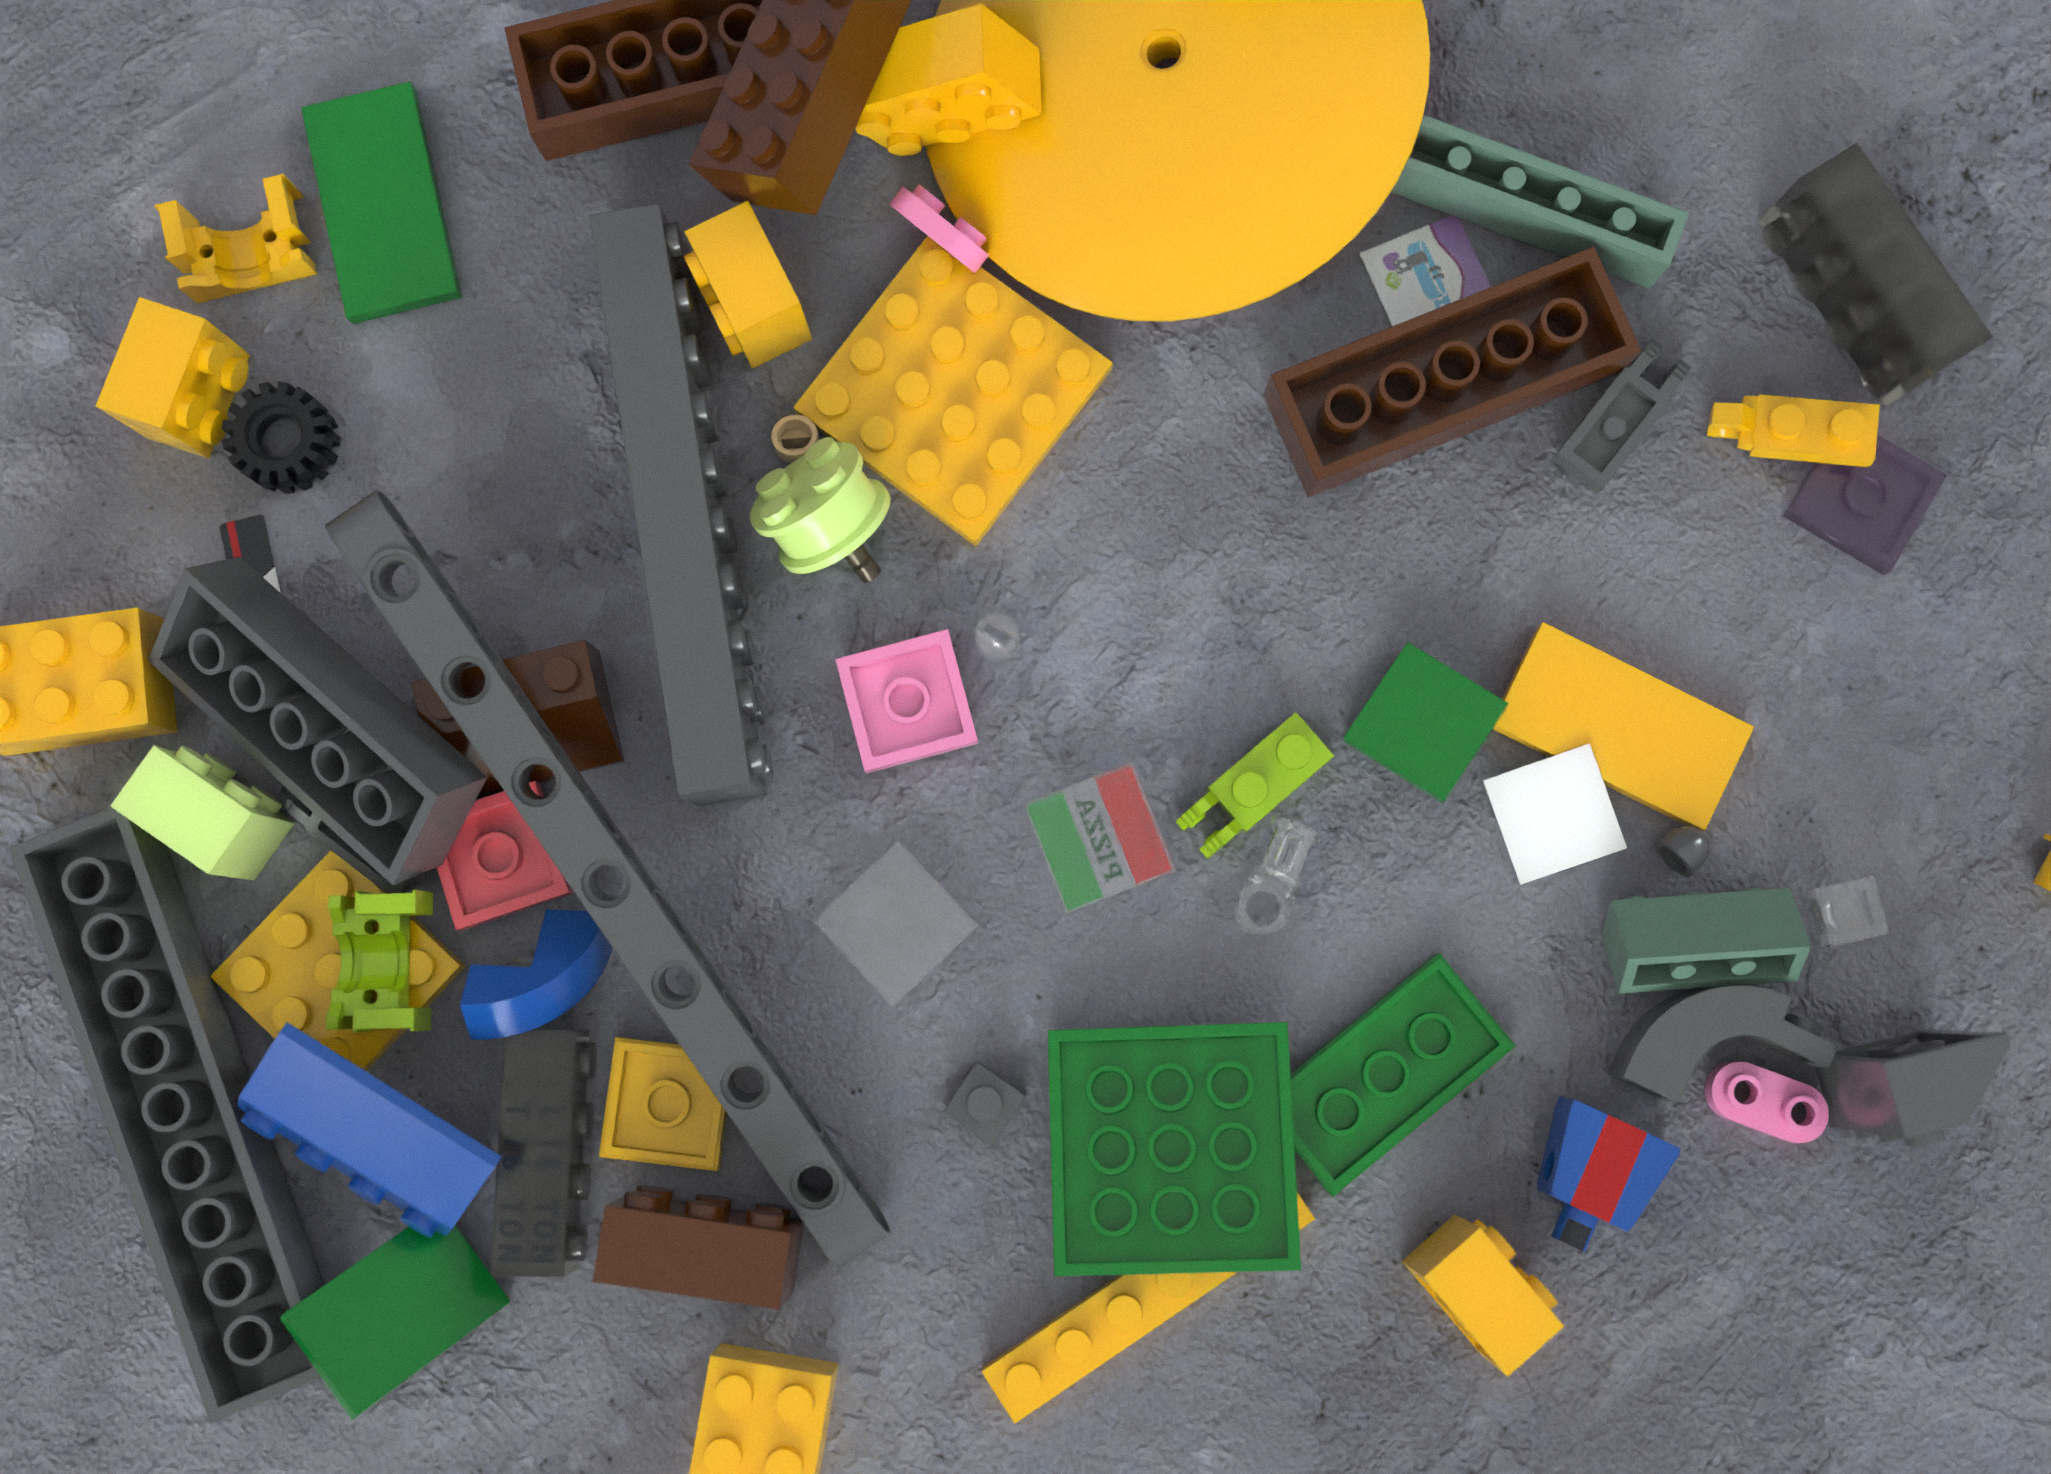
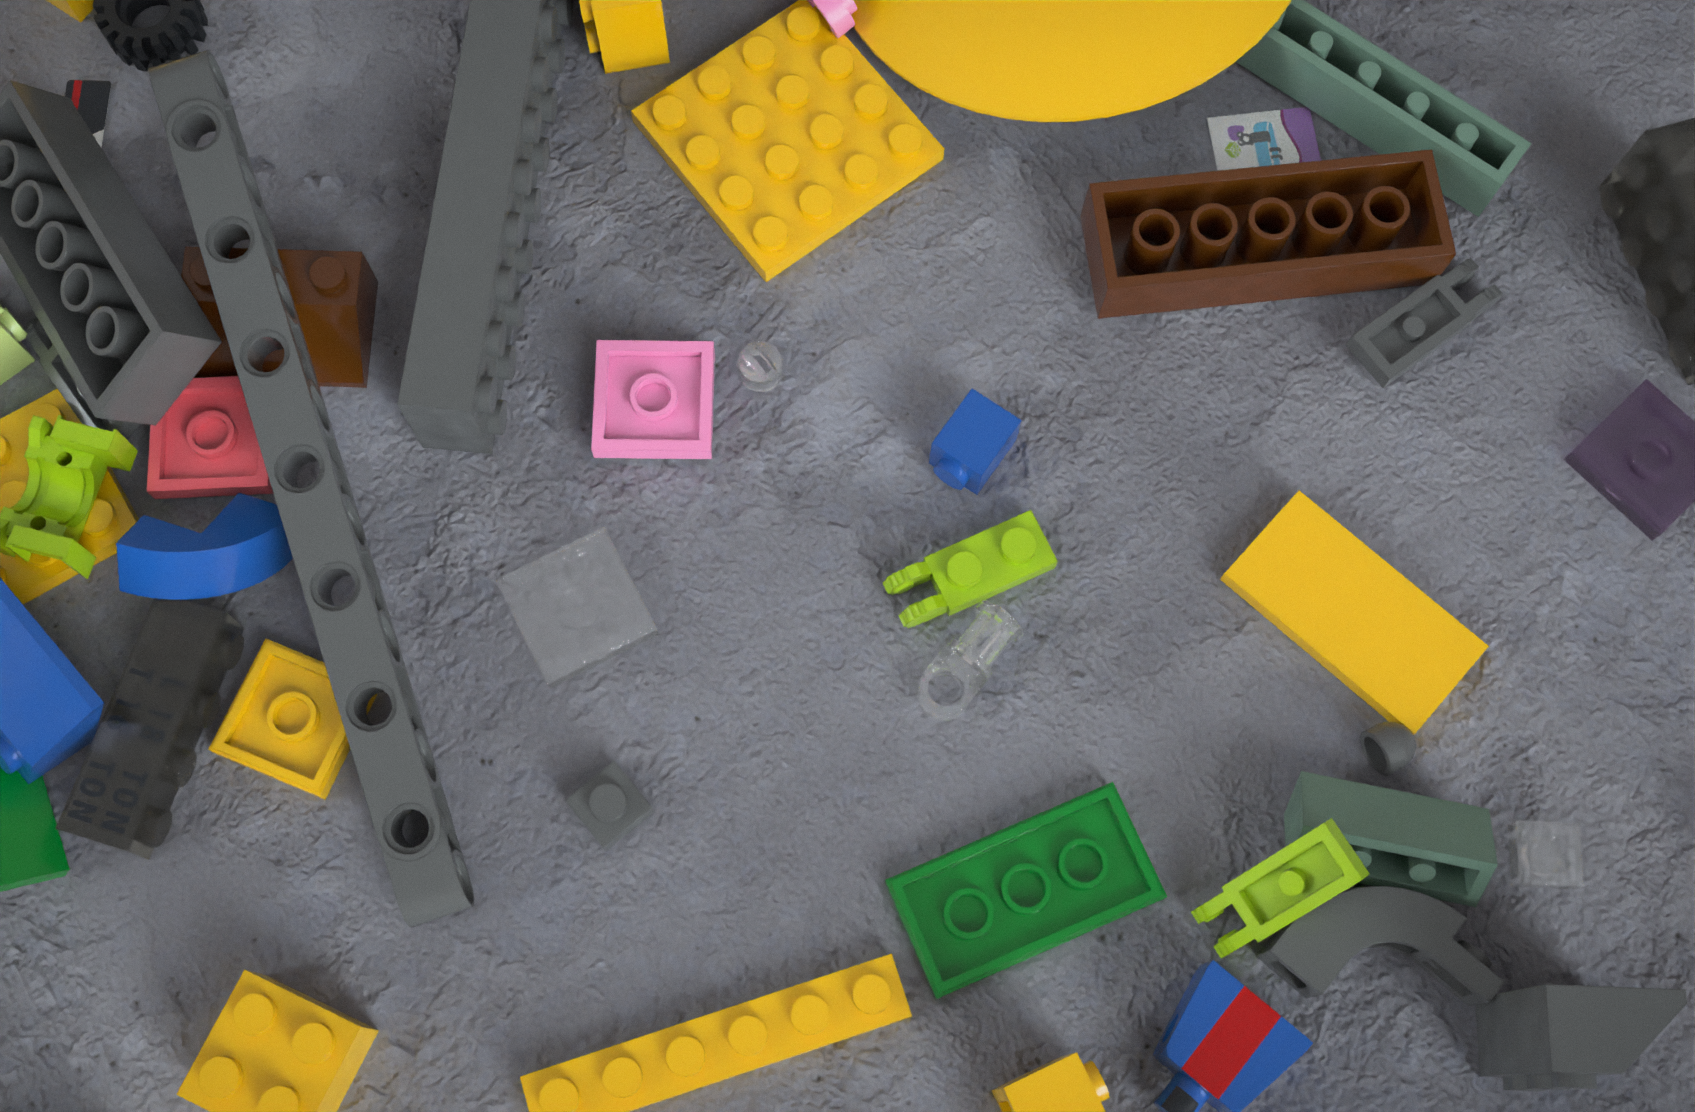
camera: 10 degrees right, 10 degrees down
reddish brown brick [592,1185,804,1310] -> none
yellowish green wheel [750,437,891,583] -> none
tan hinge [771,415,819,465] -> none
clear tile [1024,762,1176,914] -> none
green plate [1048,1022,1301,1276] -> none
green tile [1343,642,1508,804] -> none
white sticker [1483,743,1627,885] -> none
bright pink plate [1704,1061,1829,1143] -> none
yellow hinge [1707,394,1880,467] -> none
none -> blue brick [929,388,1022,495]
none -> lime hinge [1191,818,1370,959]

